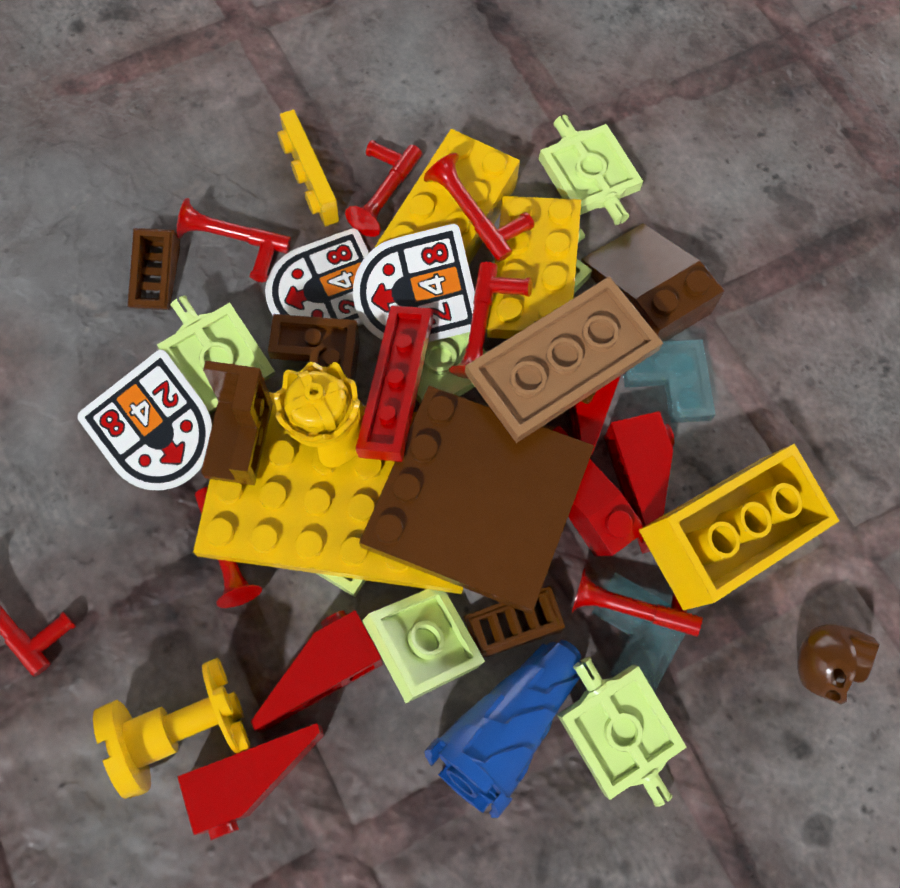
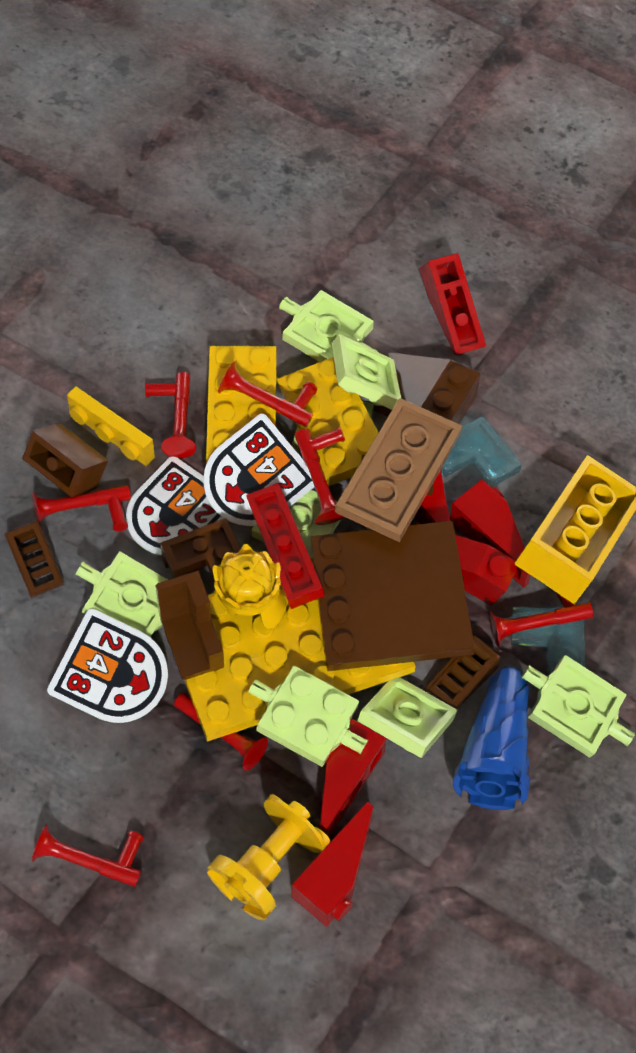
camera: 25 degrees left, 10 degrees down
none -> reddish brown brick [22,423,108,497]
none -> yellowish green plate [248,666,368,767]
none -> yellowish green plate [332,334,401,410]
none -> red slope [419,253,486,356]

